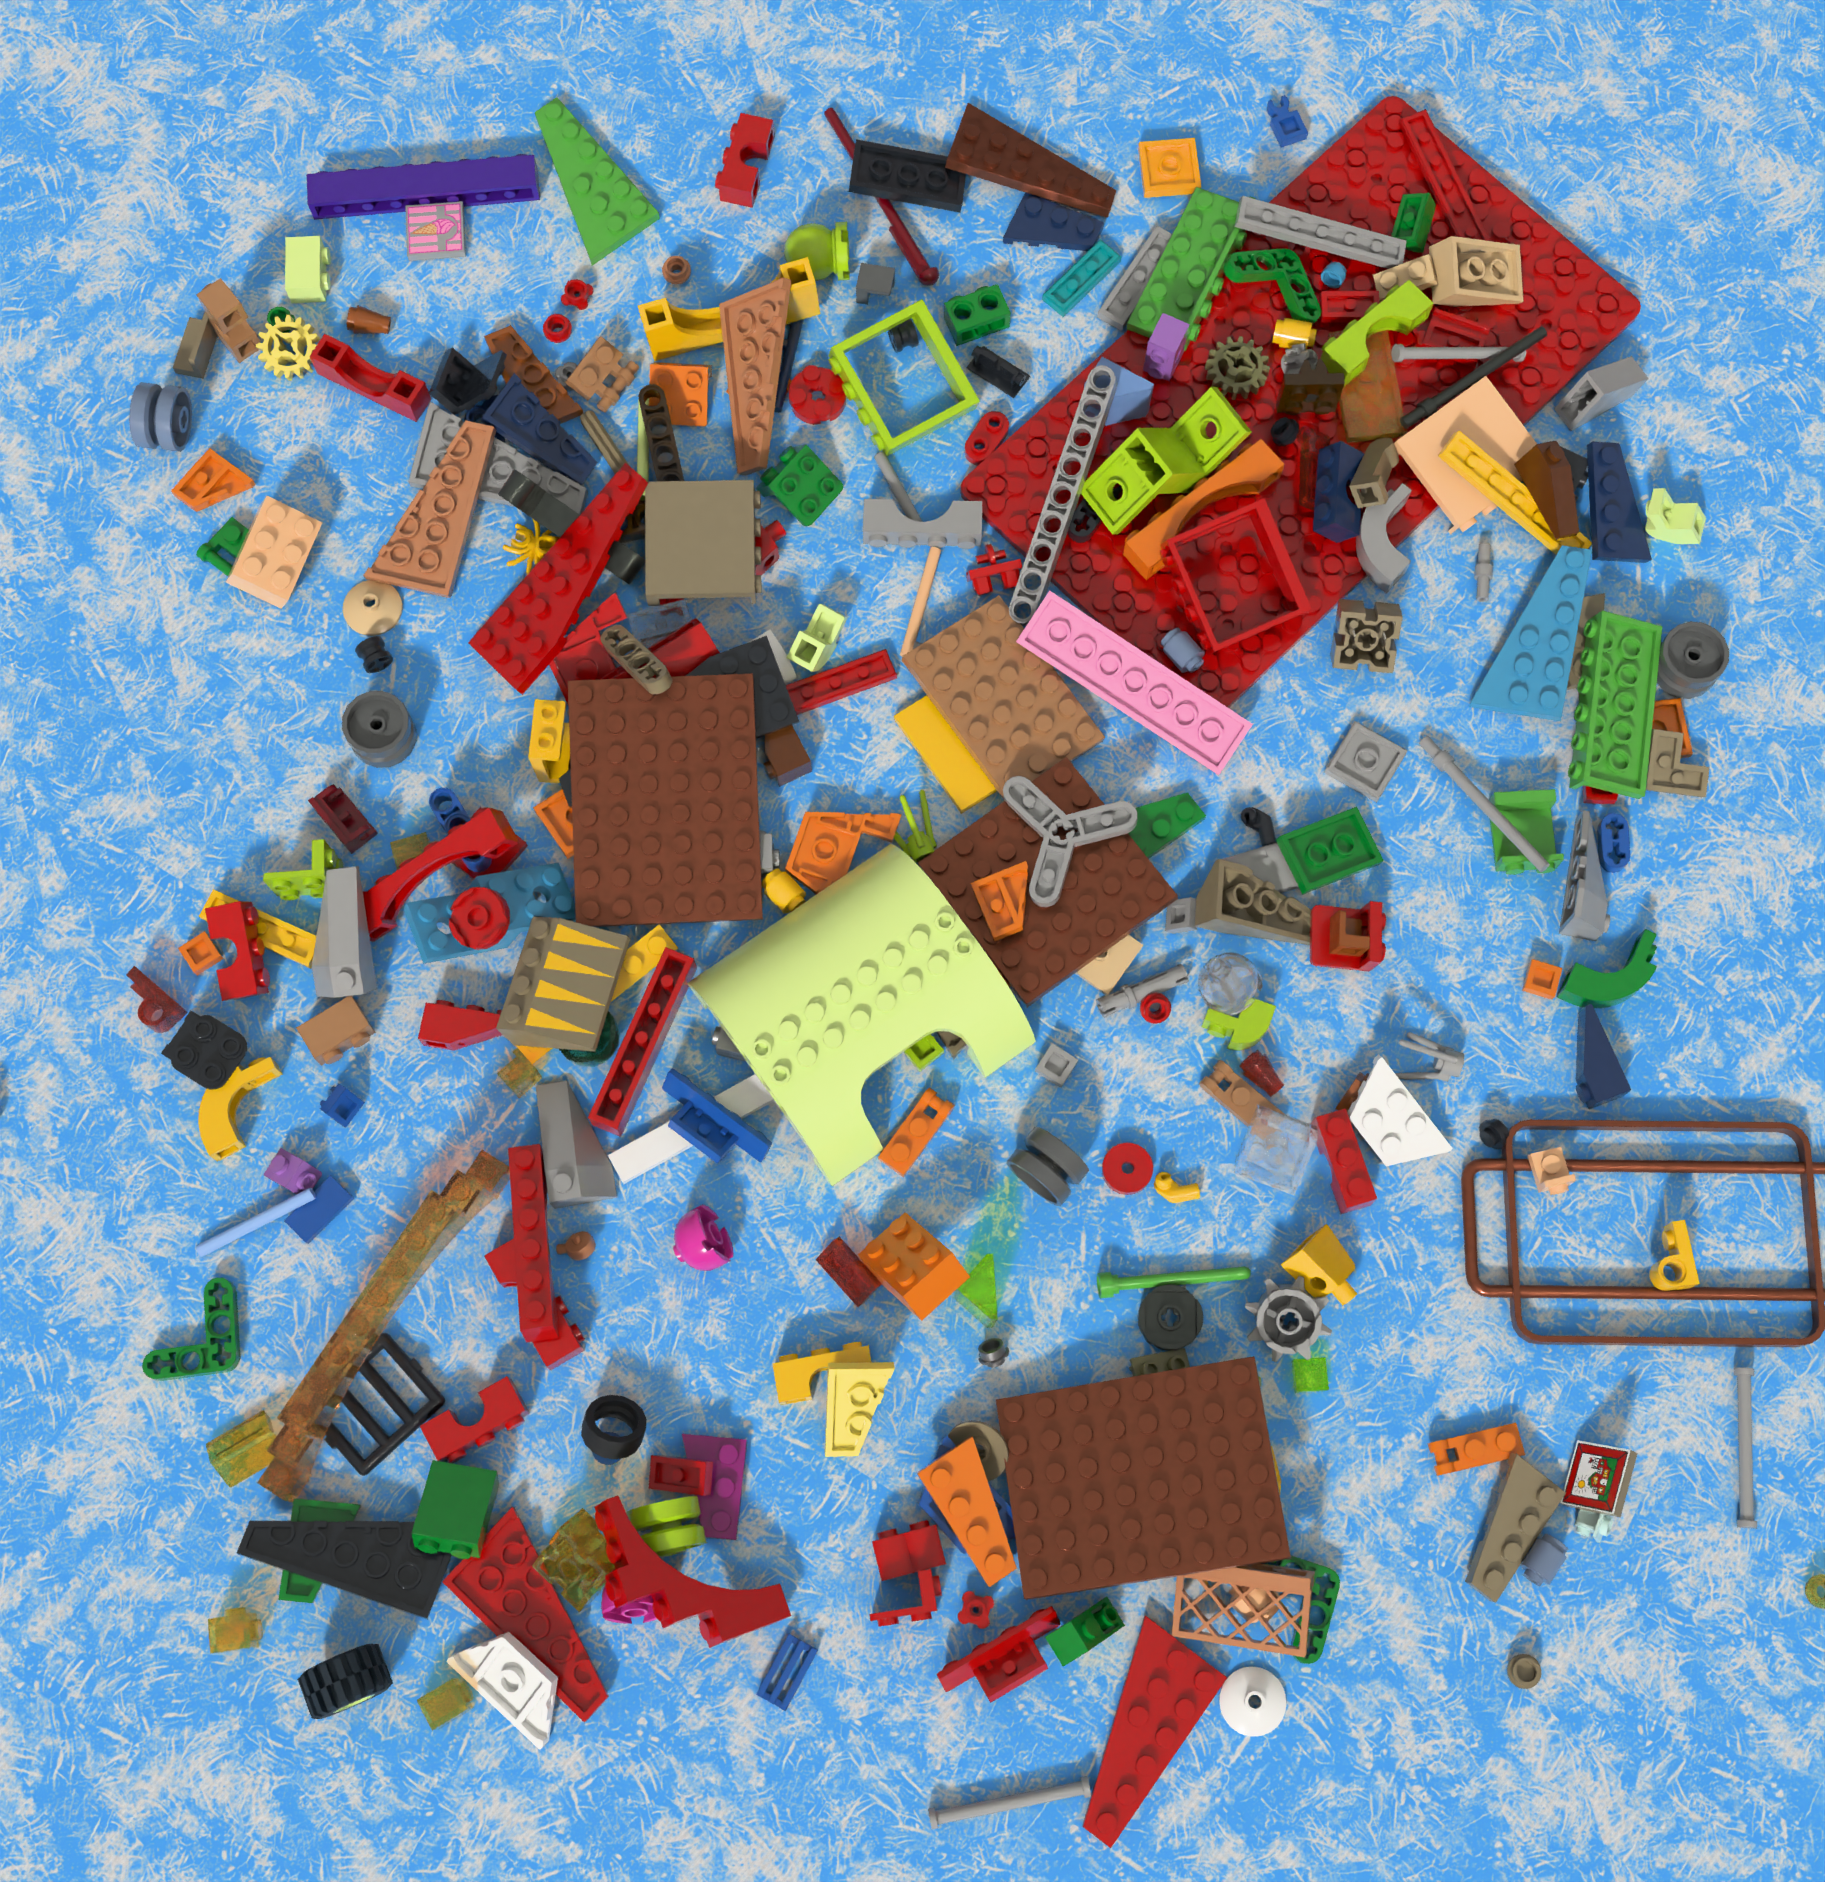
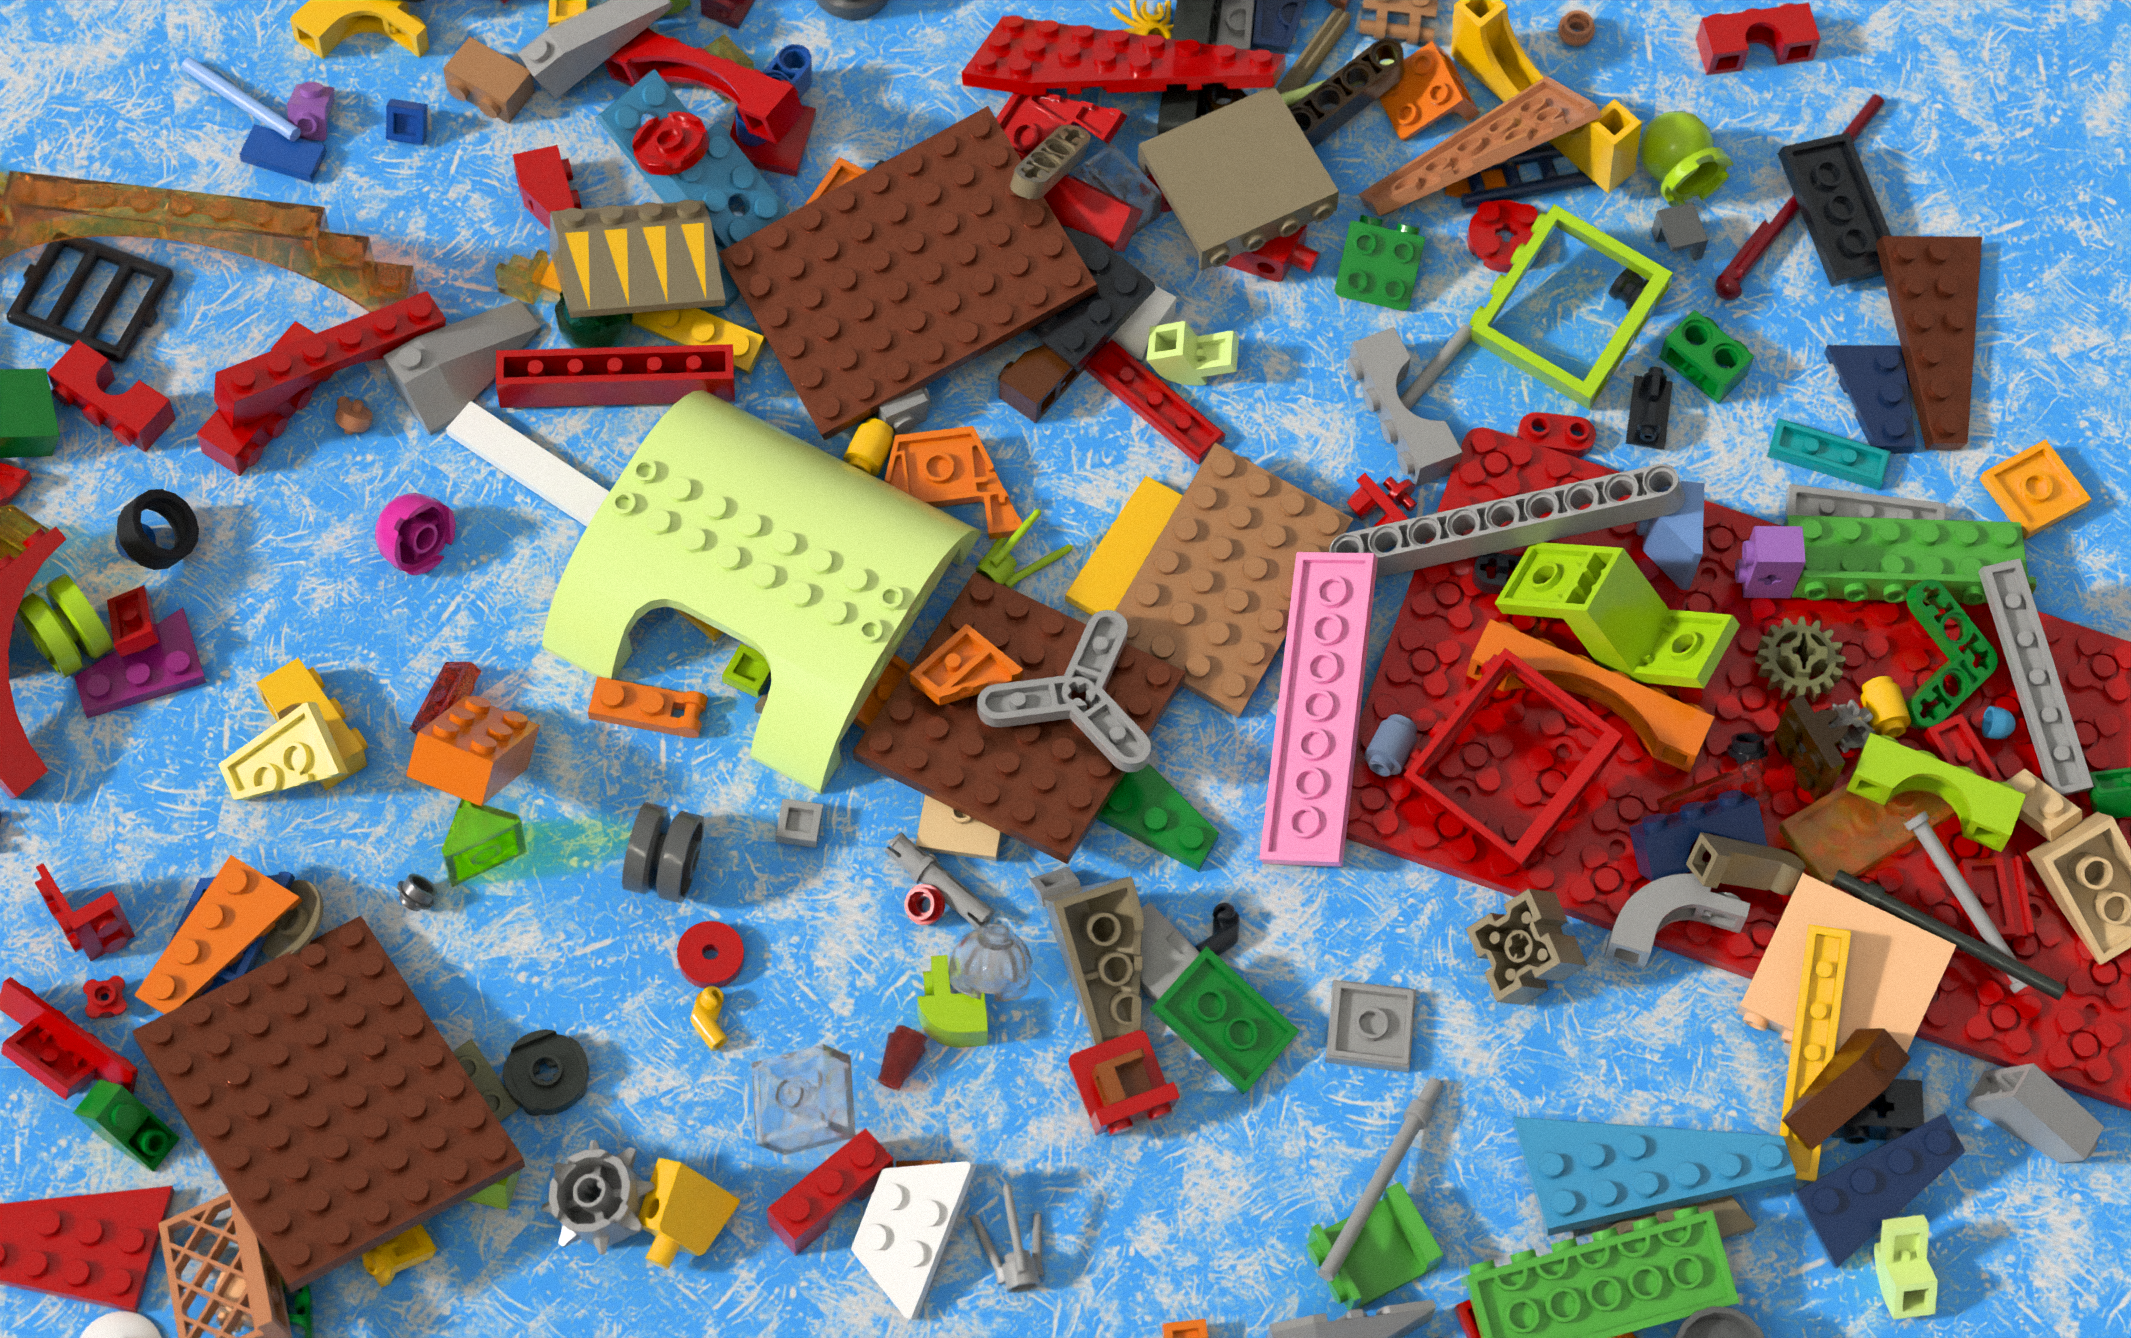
camera: 60 degrees right, 10 degrees down
green beam [142,1277,240,1381] -> none
yellow panel [528,699,571,783] -> none
blue bracket [662,1068,772,1164] -> none
red brick [872,1520,946,1581] -> none
light nougat bar [900,547,941,657] -> none
bright green piece [1097,1266,1251,1299] -> none
medium nougat plate [1199,1060,1287,1142] -> none
clear neon green plate [1291,1357,1329,1393] -> none
light grey bar [1474,543,1493,602] -> none

